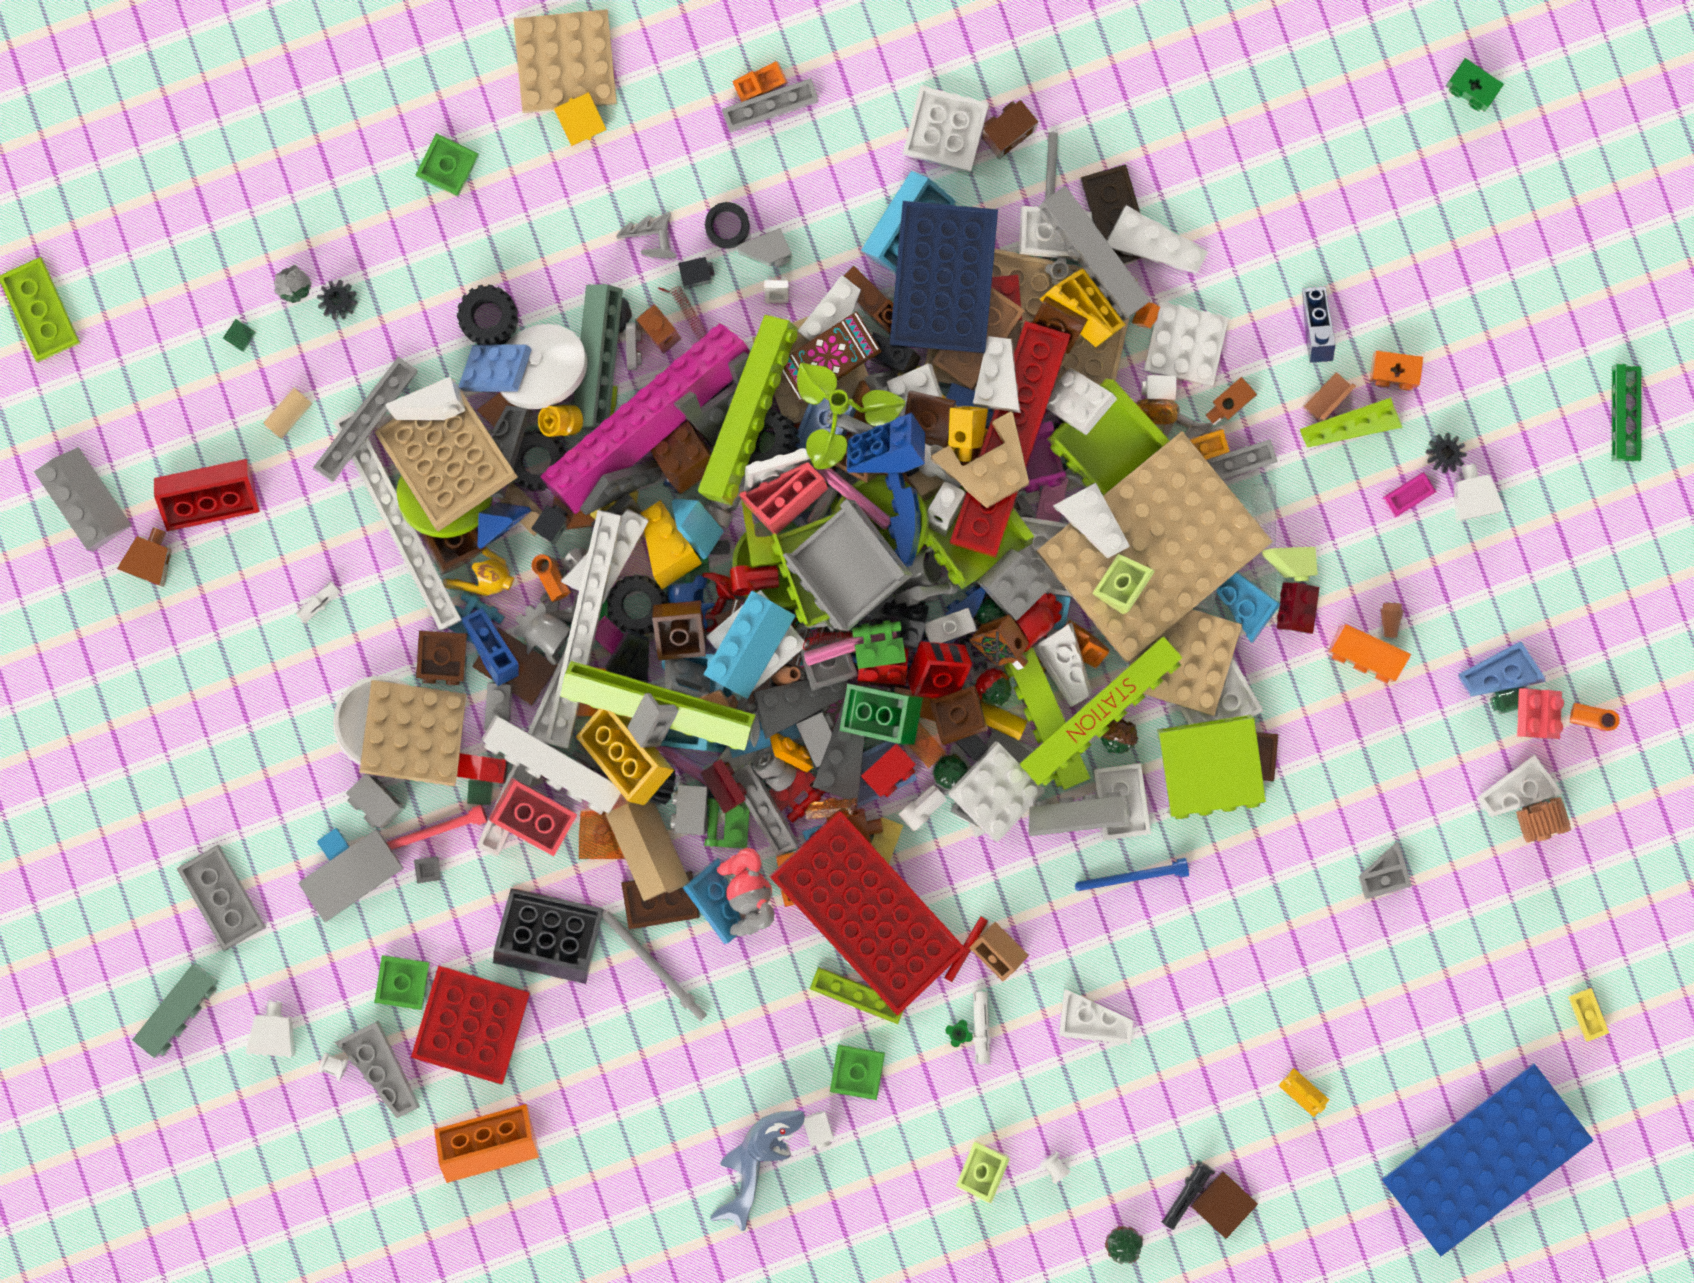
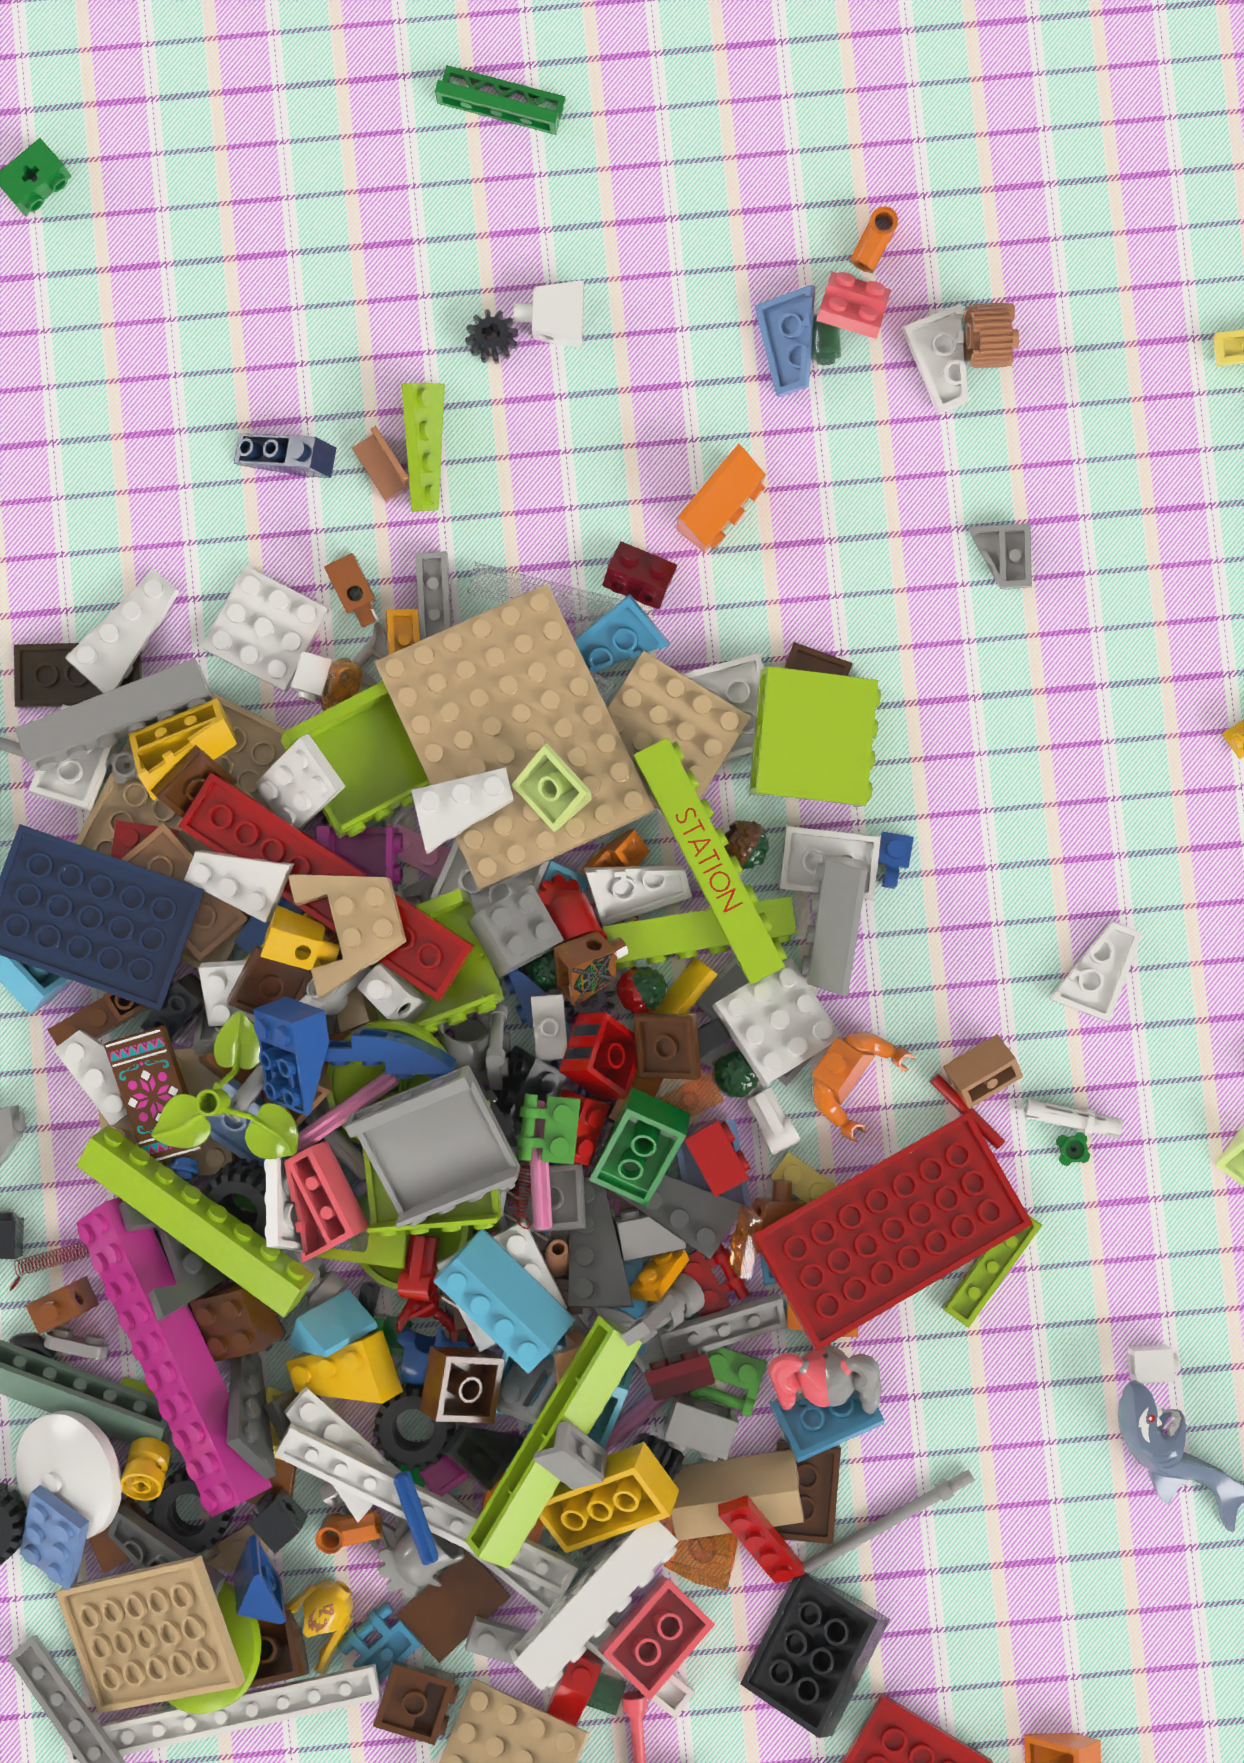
camera: 75 degrees left, 0 degrees up
white slope [386,377,466,420] -> none
blue slope [461,608,519,686] -> none
white tile [764,276,789,303] -> none
bright green plate [830,1044,885,1100] -> none
blue piece [1075,857,1189,891] -> none
orange plate [1132,302,1160,329] -> none
yellowish green slope [1262,547,1318,582] -> none
orange brick [1369,351,1423,391] -> none
nougat cone [1380,602,1404,638] -> none
dark pink tile [1383,472,1437,517] -> none
none -> blue plate [167,1157,200,1181]
none -> blue axle [393,1471,438,1565]
none -> light grey plate [621,1294,678,1347]
none -> red plate [718,1495,805,1584]
none -> orange torso [812,1031,915,1142]
none -> blue plate [878,832,914,889]

